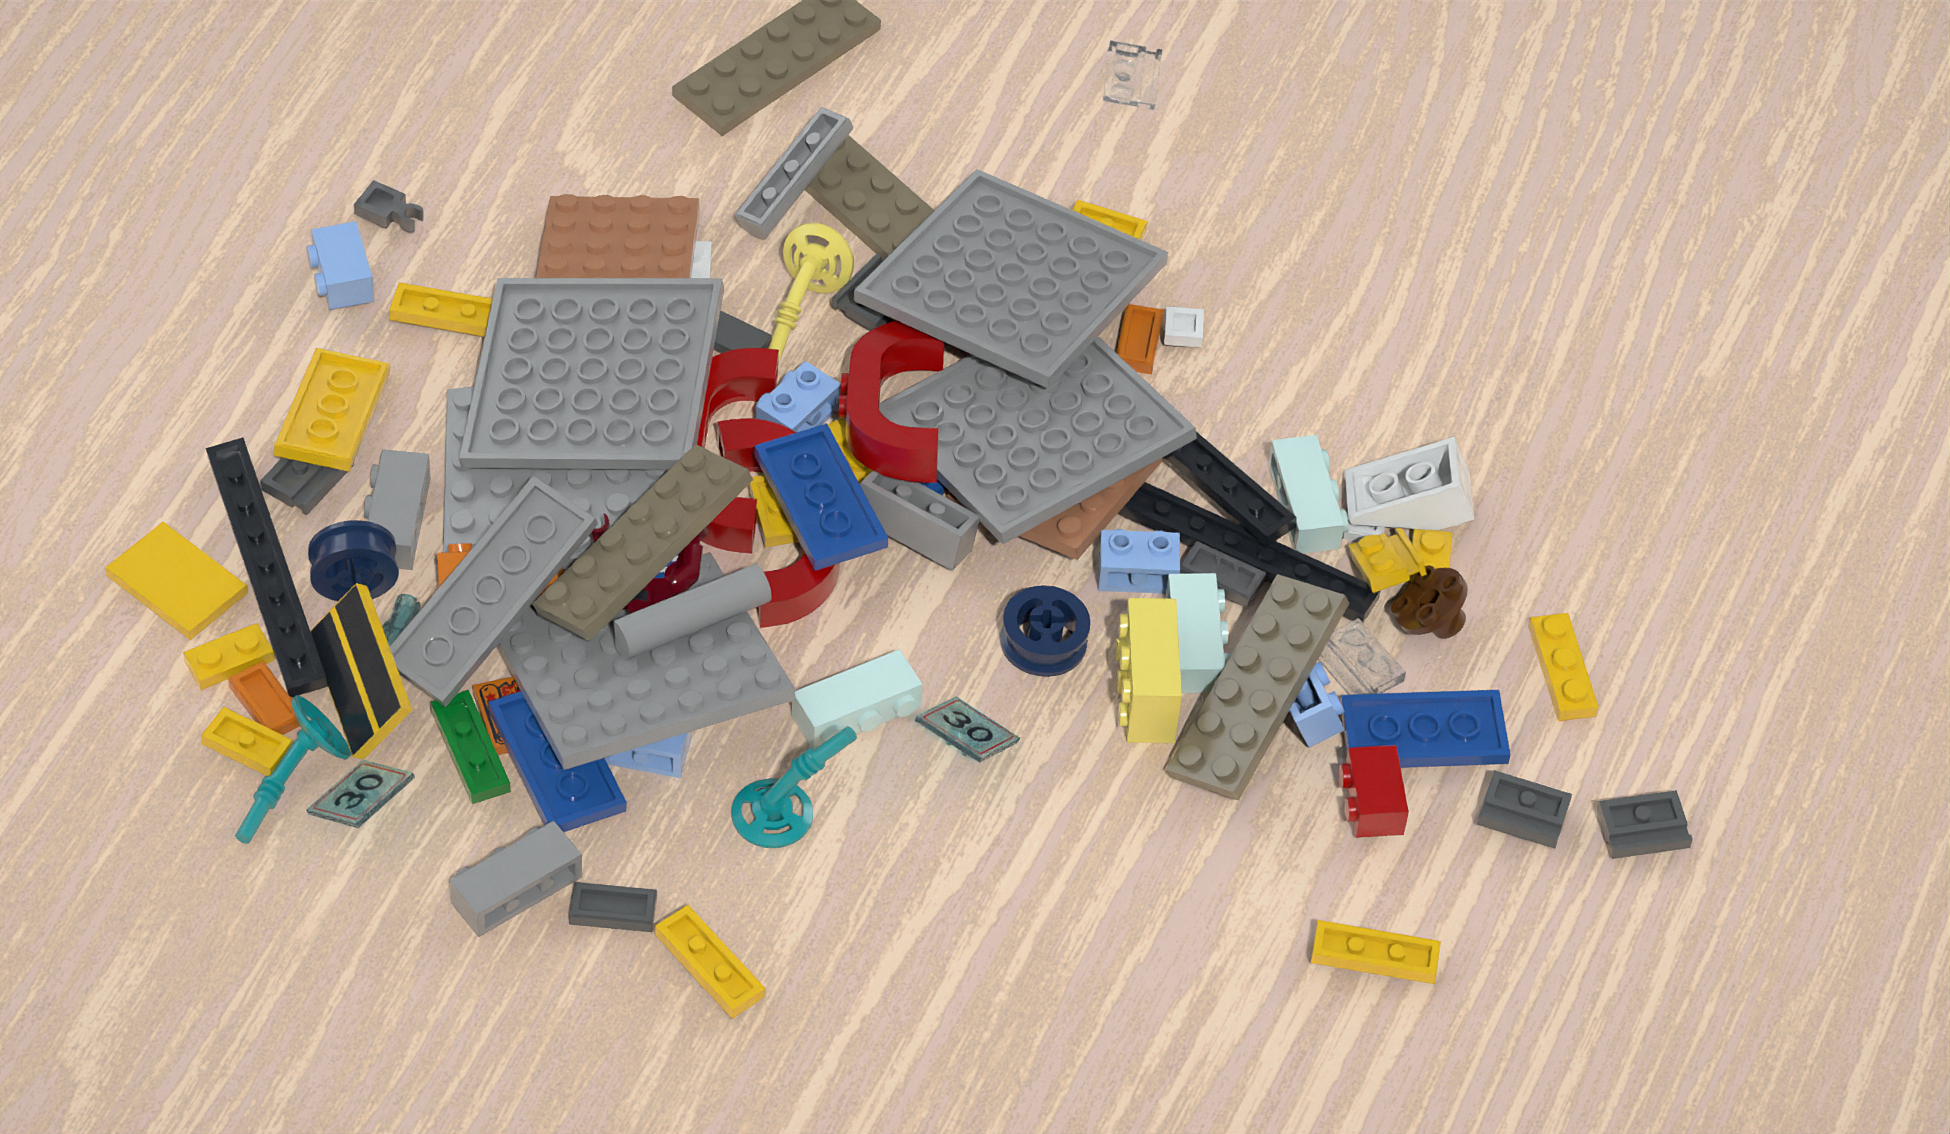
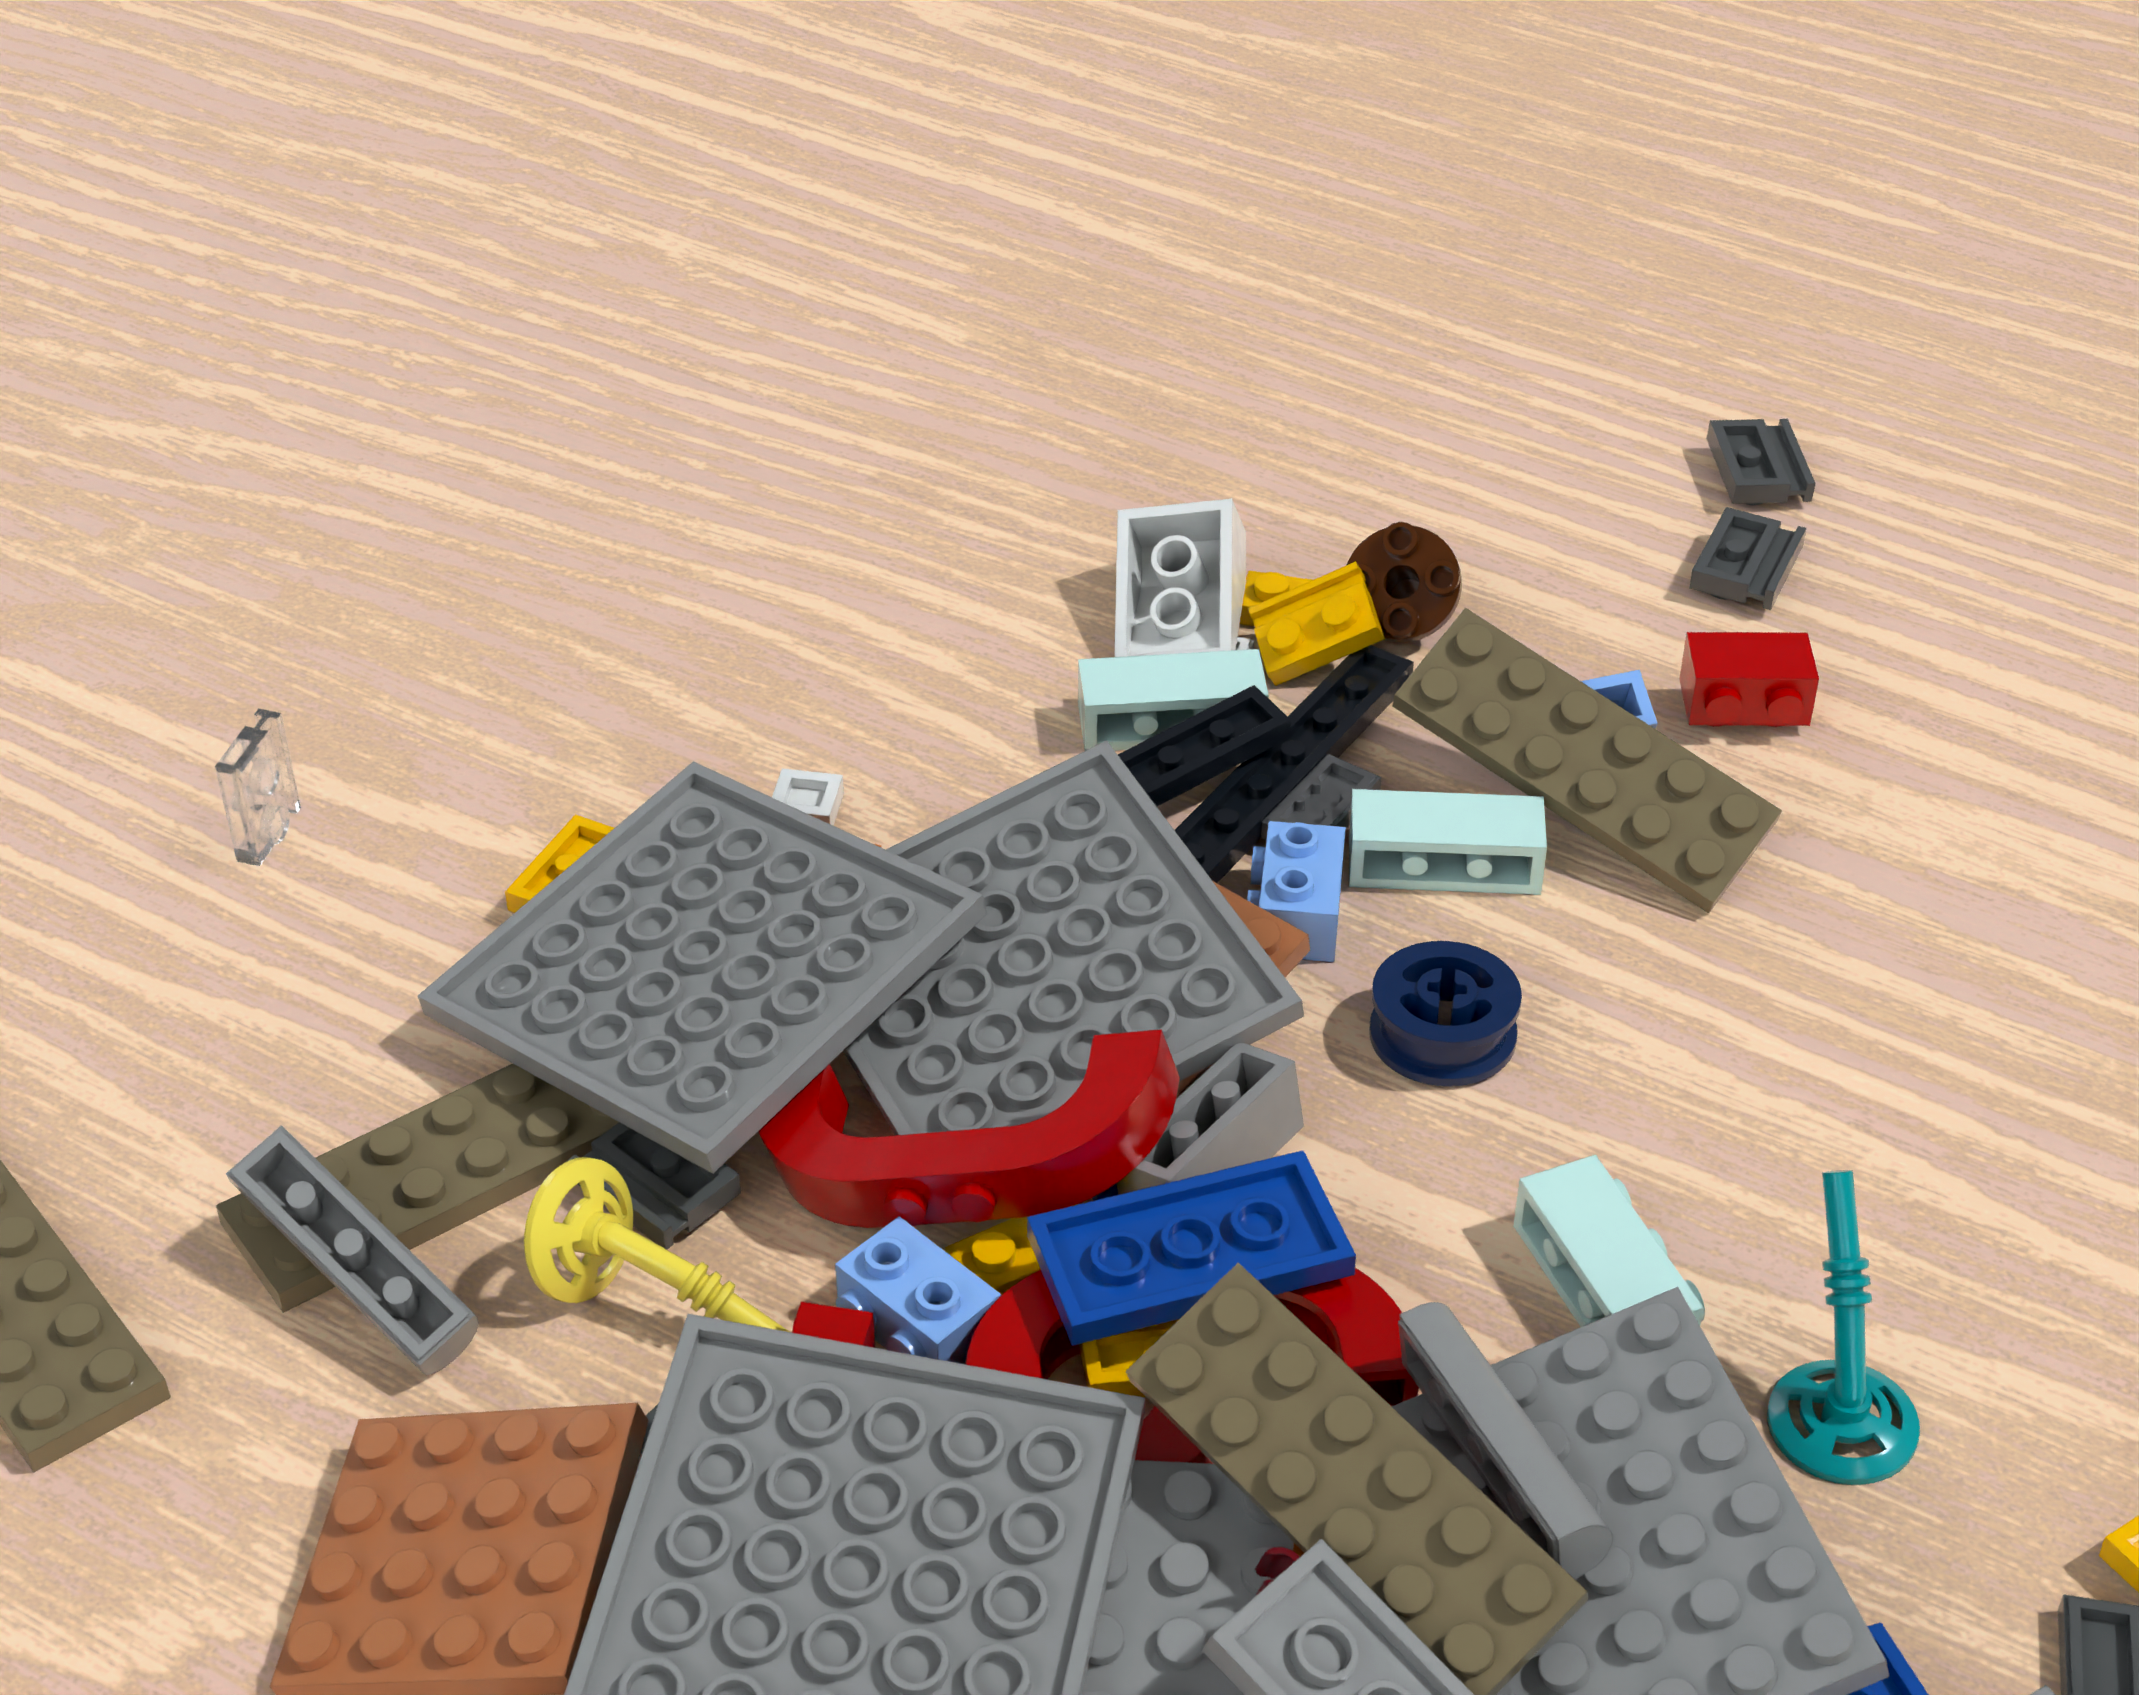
camera: 80 degrees left, 10 degrees down
clear light blue piece [915,696,1020,763] -> none
light yellow brick [1116,598,1182,743] -> none
yellow plate [1311,920,1441,984] -> none
blue plate [1340,690,1511,768] -> none
yellow plate [1528,613,1599,721] -> none

